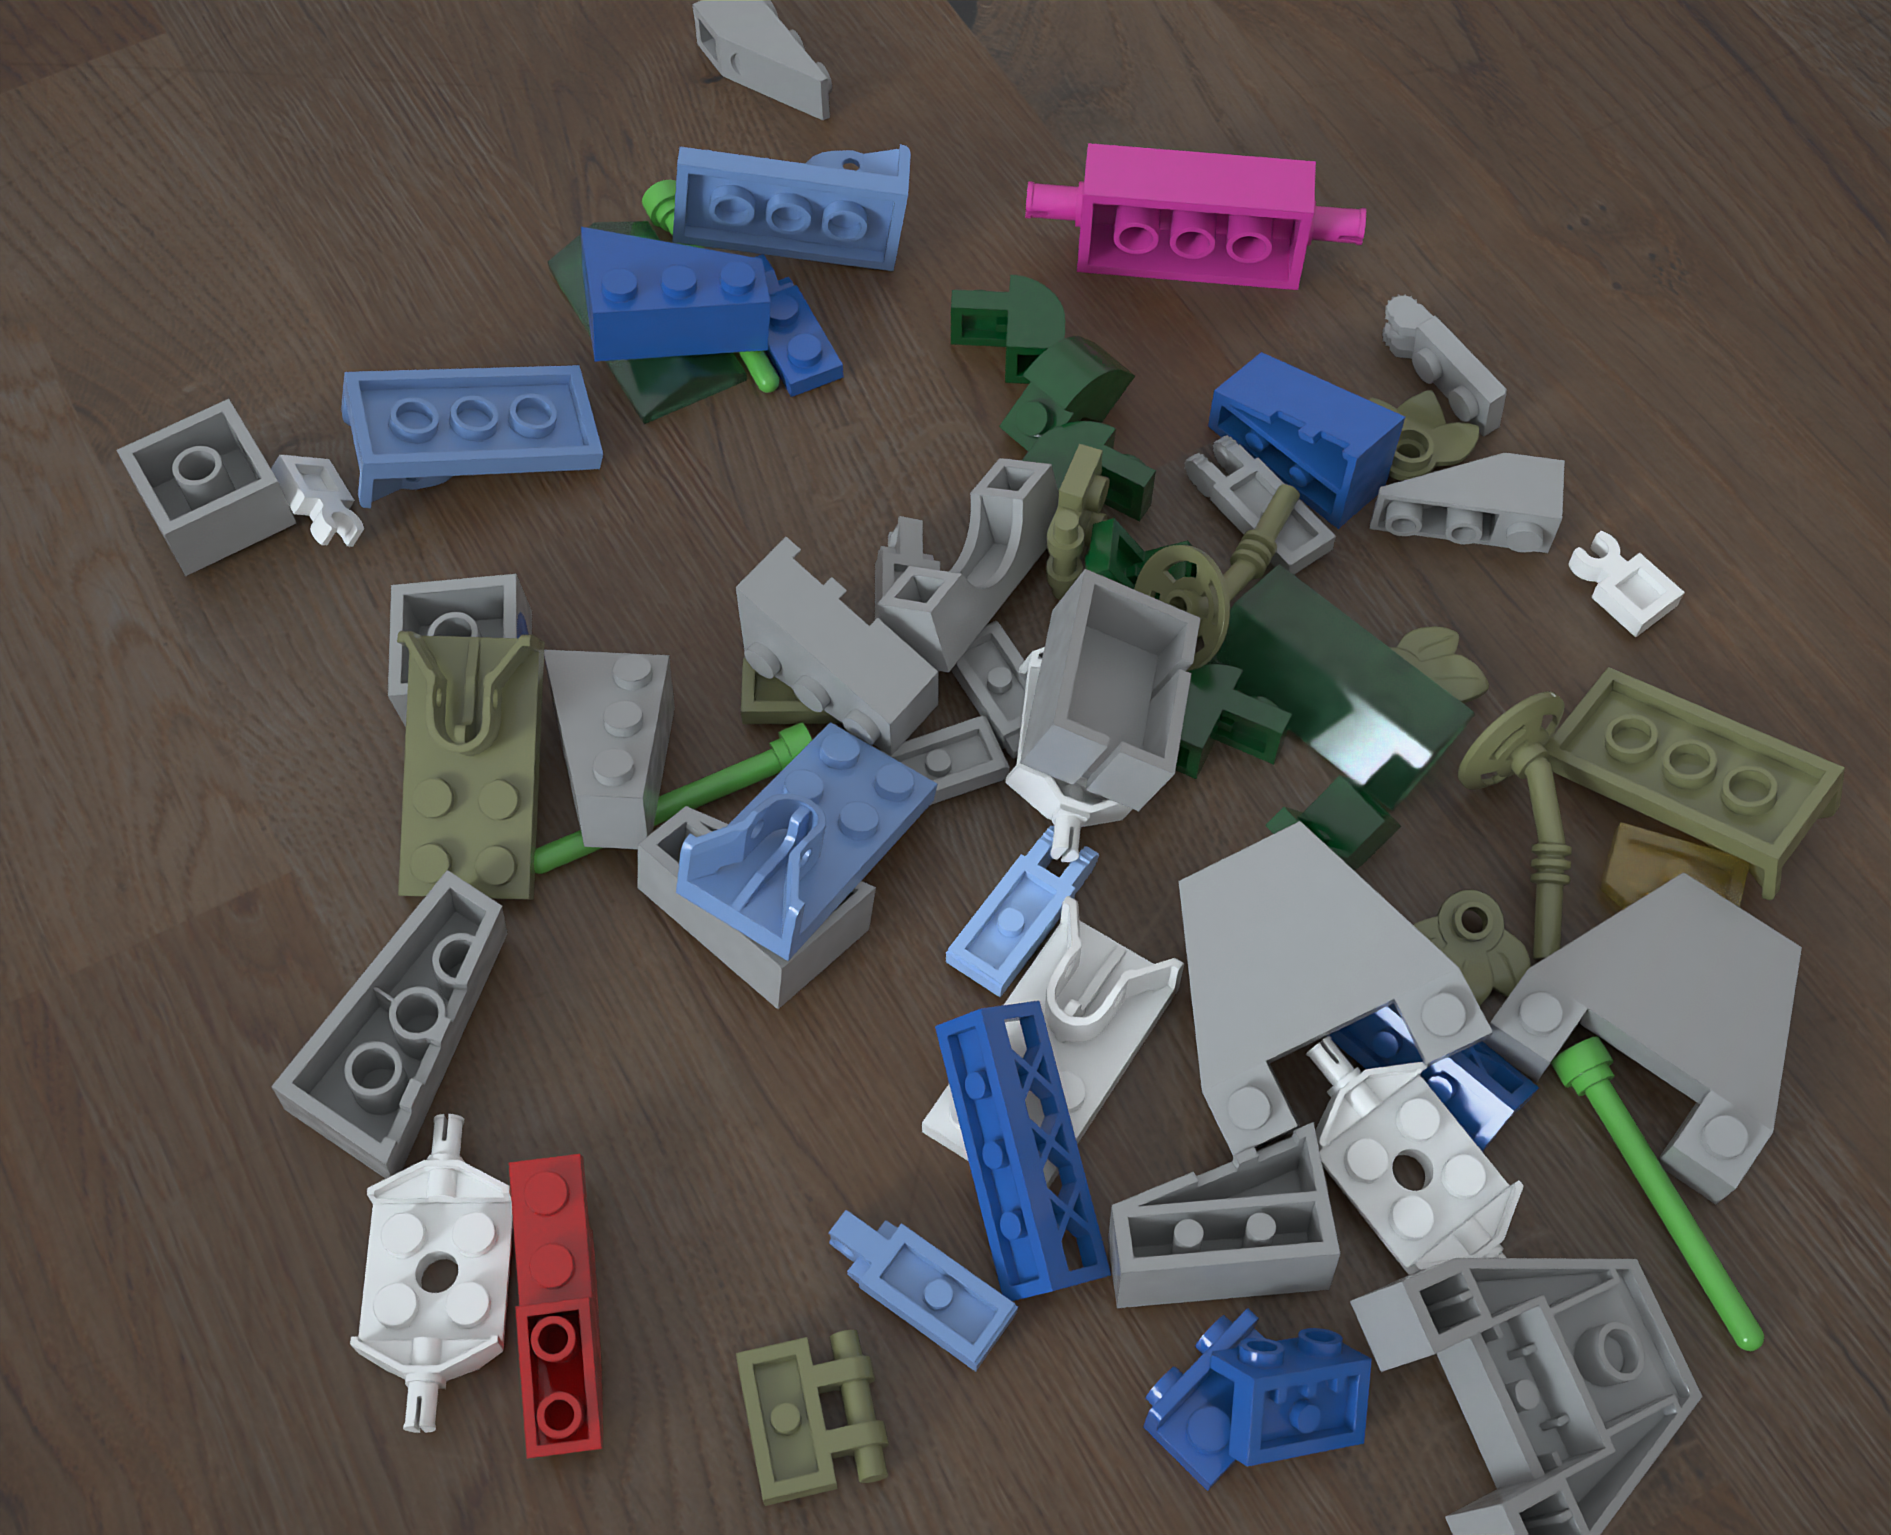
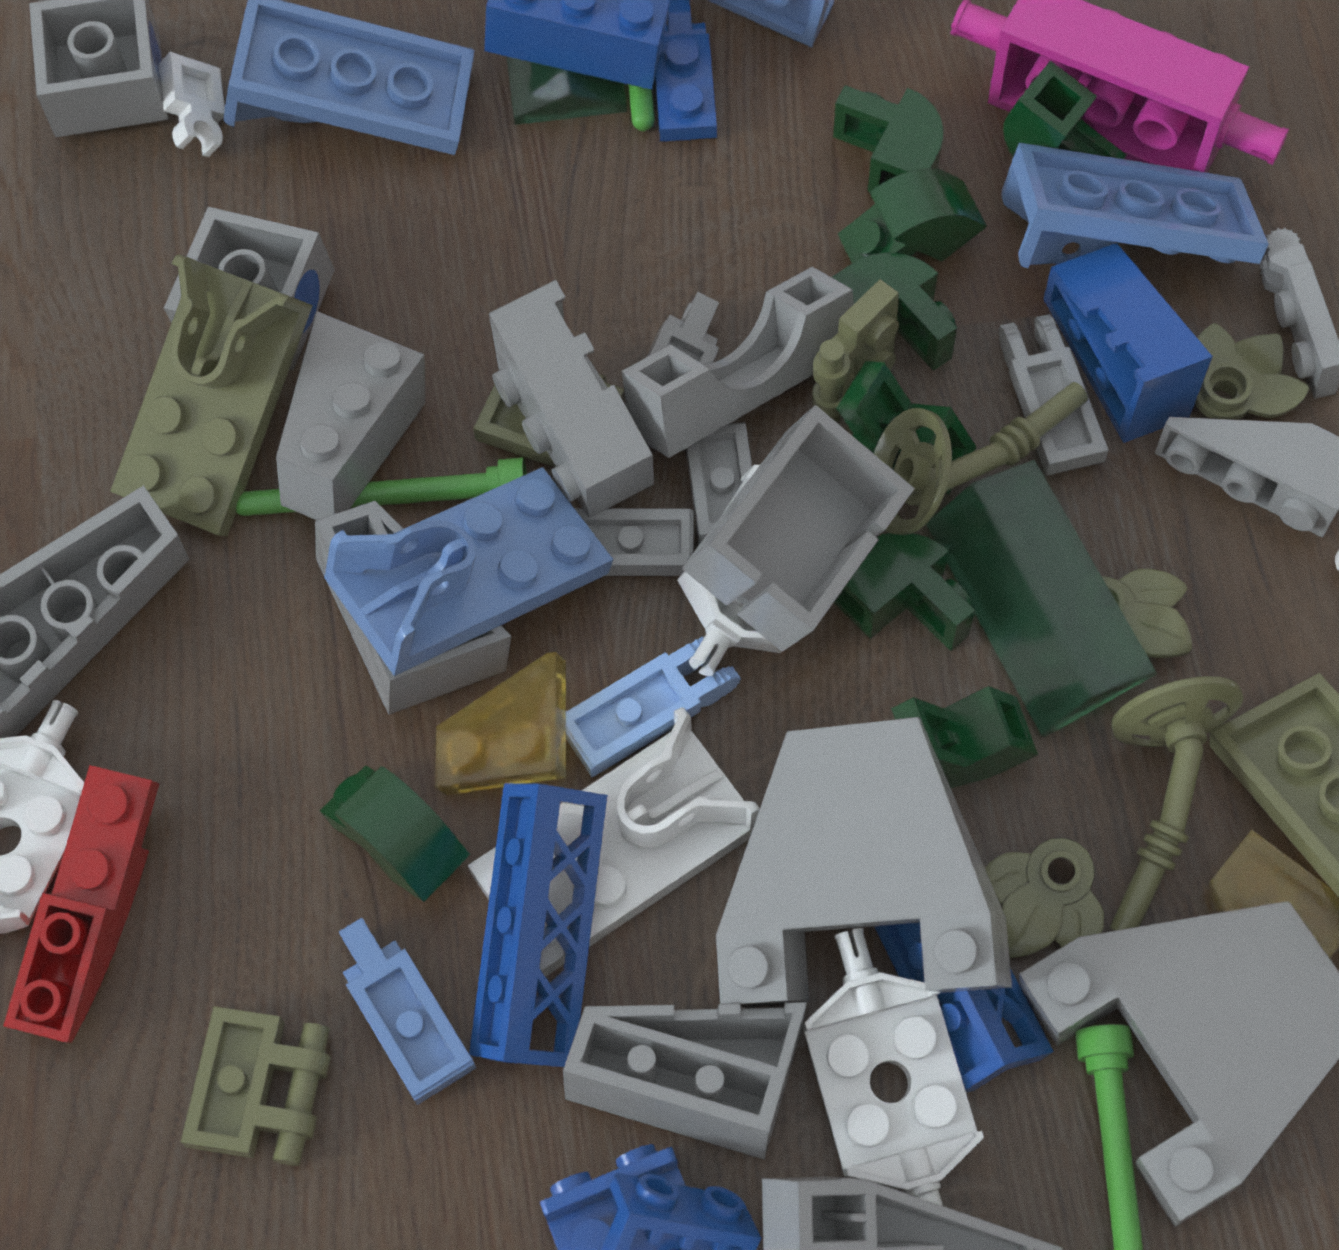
camera: 25 degrees right, 5 degrees up
none -> dark green brick [319,765,471,902]
none -> clear yellow wing [435,652,566,795]
none -> medium blue plate [1001,143,1269,269]
none -> dark green brick [1003,60,1127,159]

